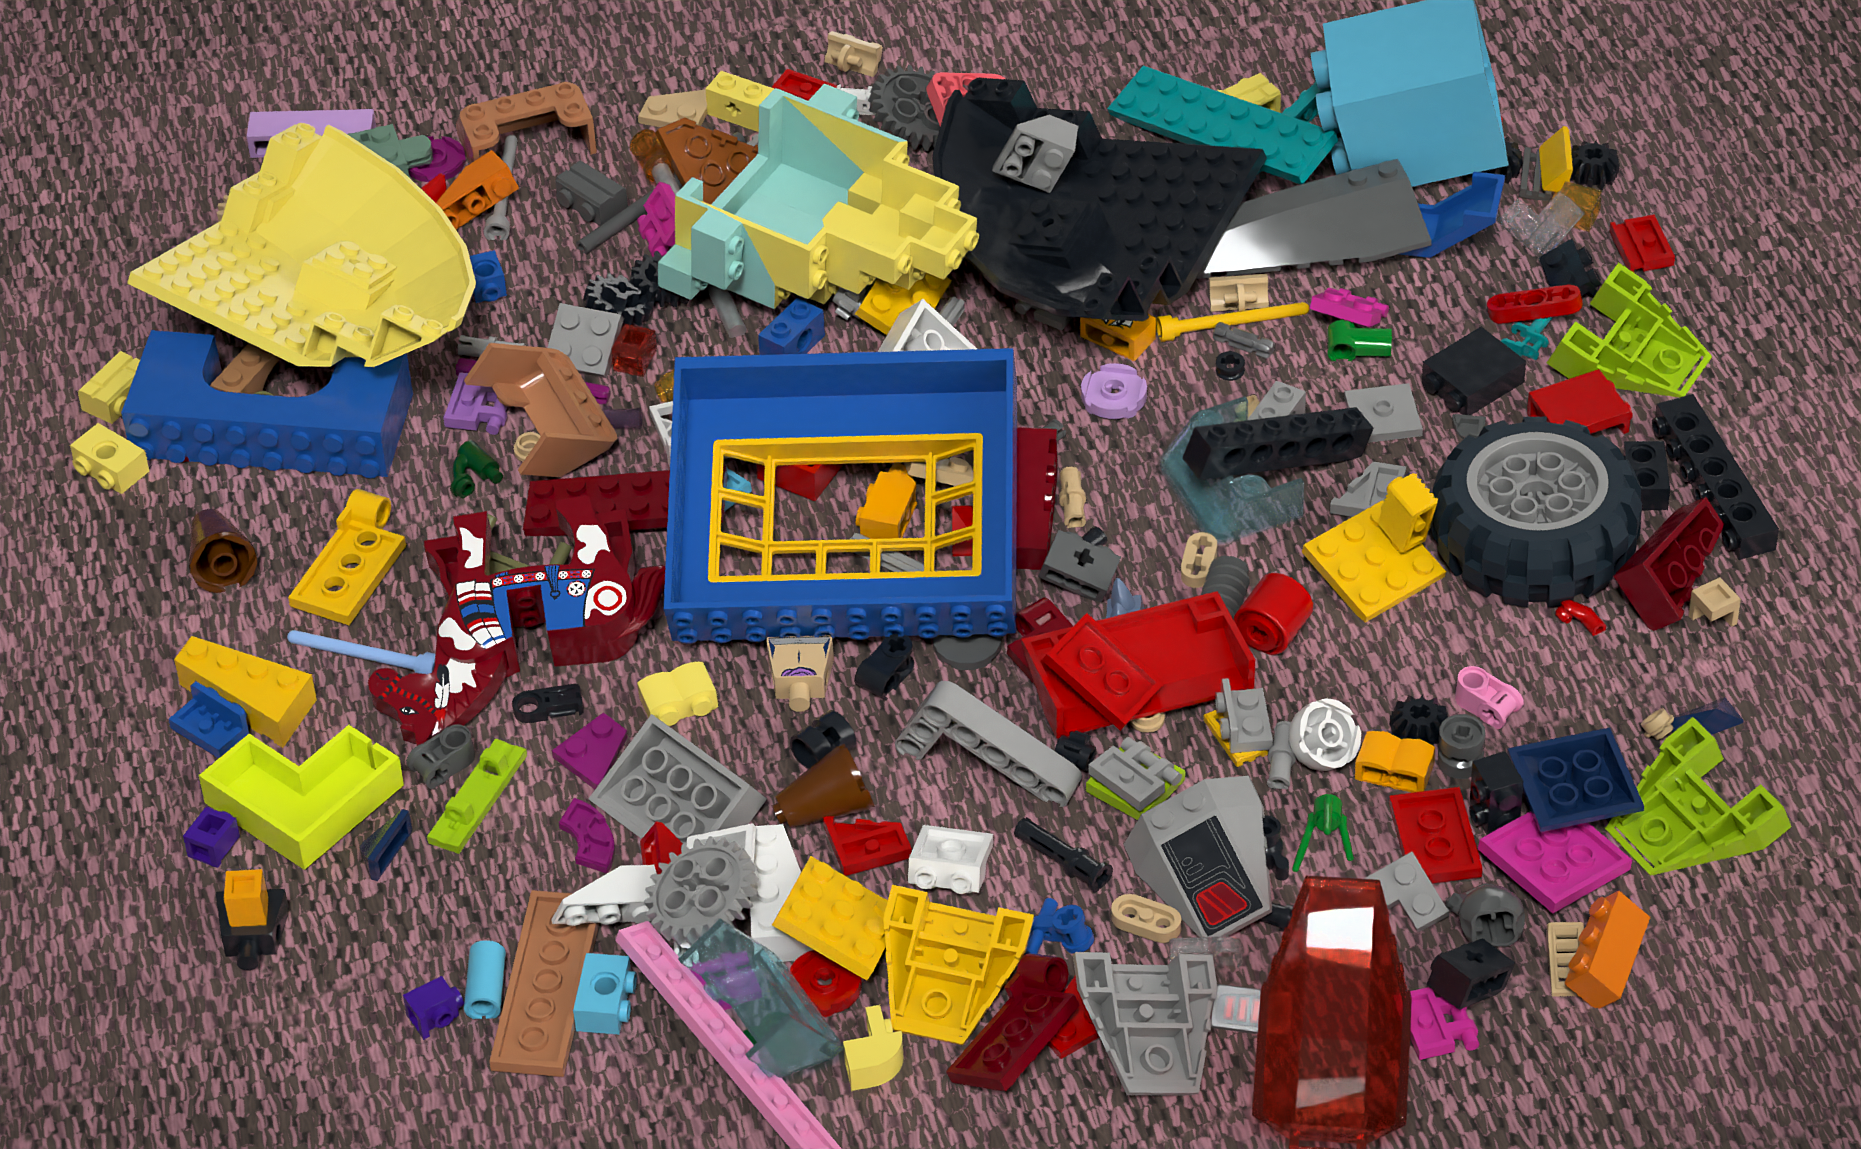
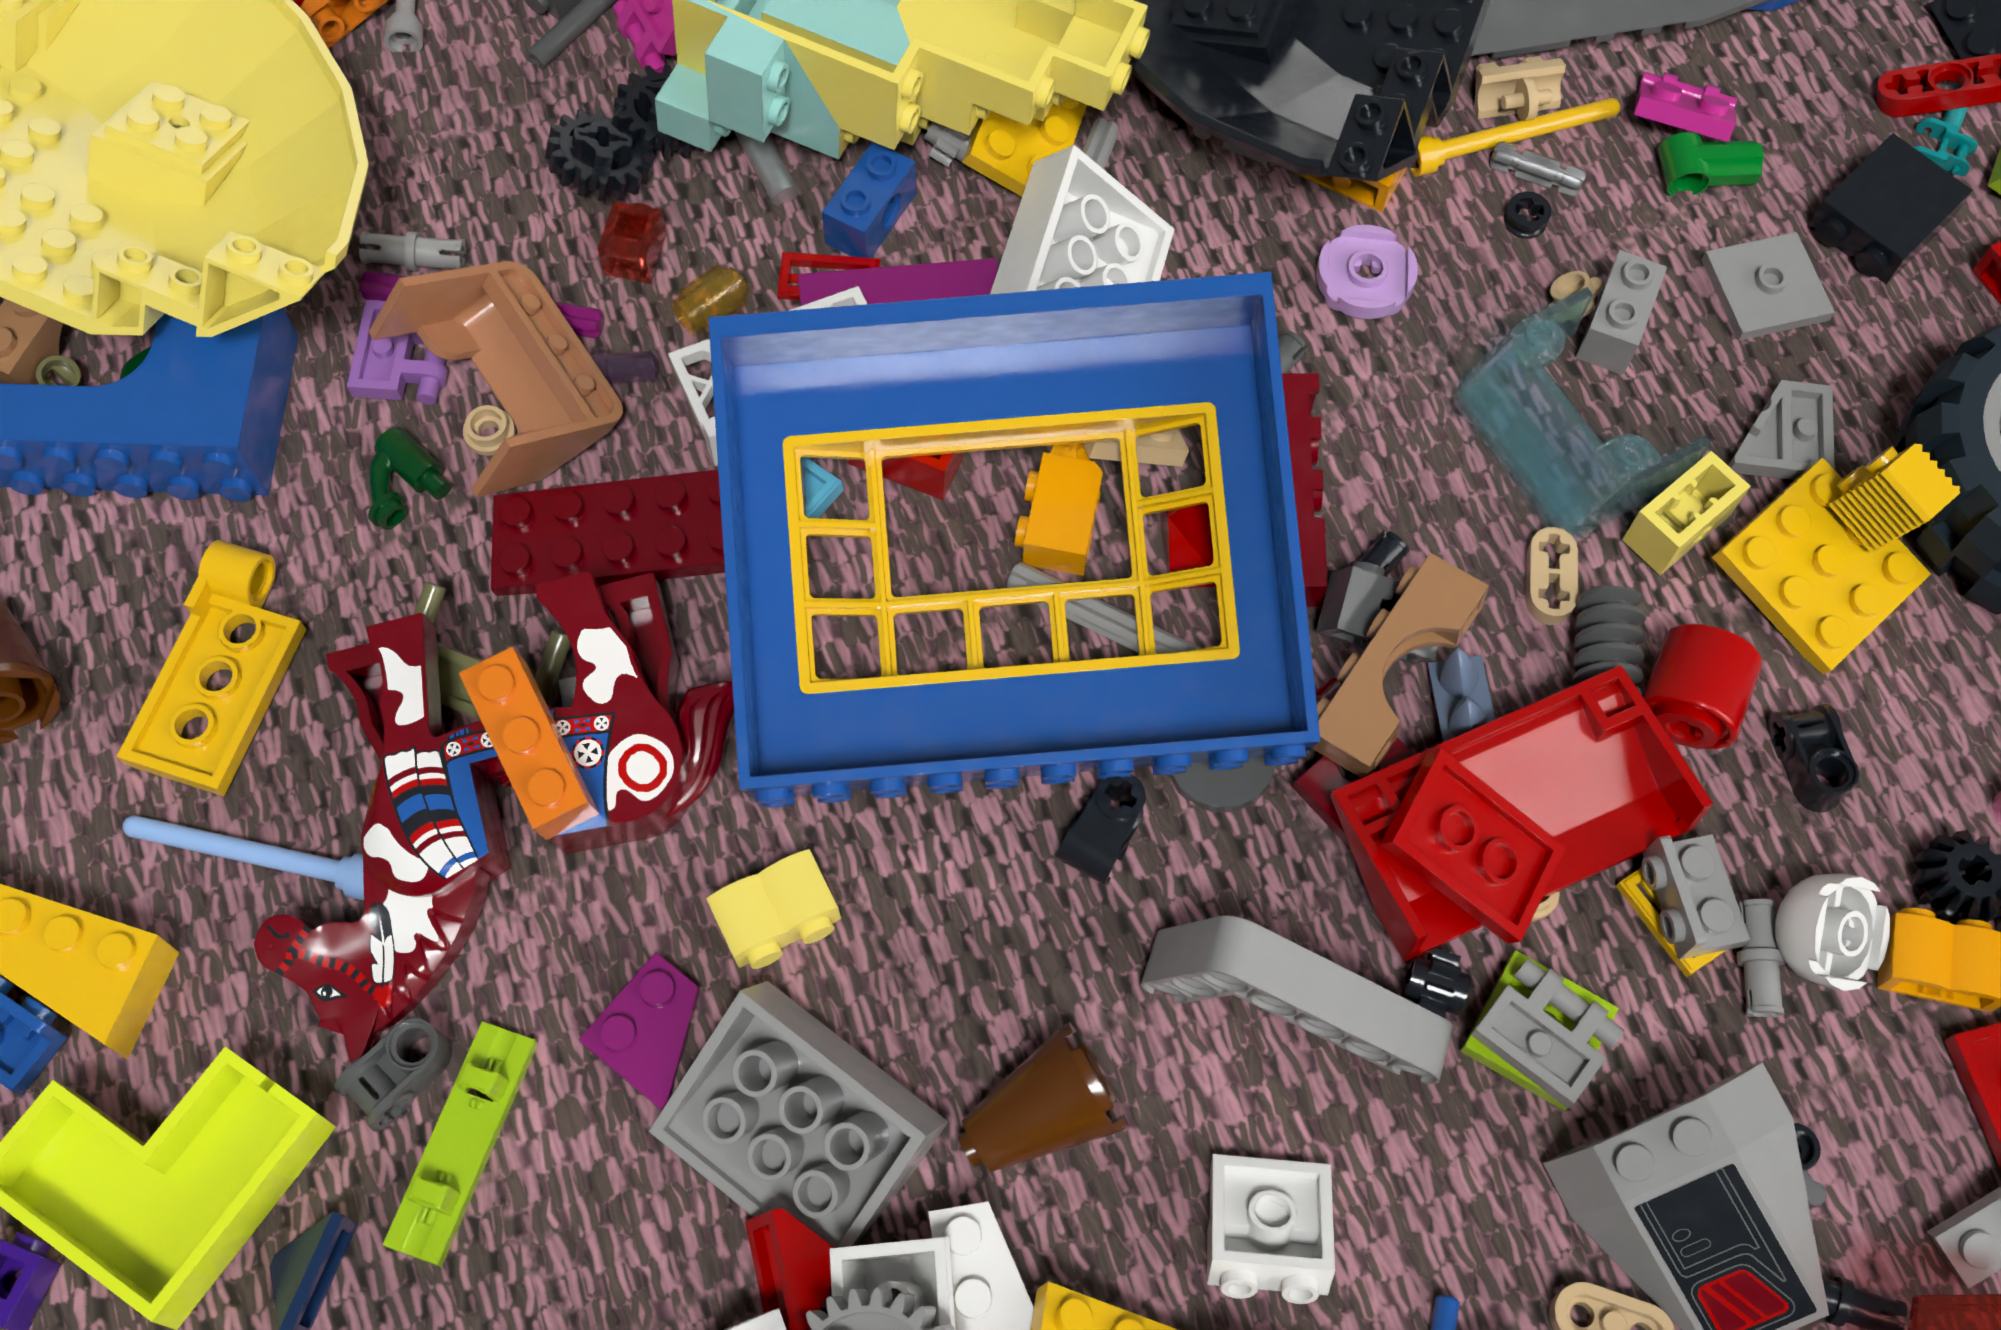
camera: 10 degrees left, 20 degrees up
blue brick [469,250,507,303] -> none
black piece [512,683,584,723] -> none
light grey plate [547,303,624,378] -> none
magenta tile [559,798,615,873] -> none
tan torso [767,635,834,712] -> none
black wheel [790,710,857,769] -> none
red wing [823,816,912,876] -> none
black pin [1014,817,1113,893] -> none
tan pin [1059,467,1086,528] -> none
black brick [1182,407,1374,480] -> none
green plant [1292,794,1354,872] -> none
dark grey tile [1452,414,1486,440] -> none
none -> orange brick [459,646,599,840]
none -> medium nougat arch [1312,552,1489,778]
none -> light yellow brick [1622,451,1751,576]
none -> black piece [1768,703,1859,812]

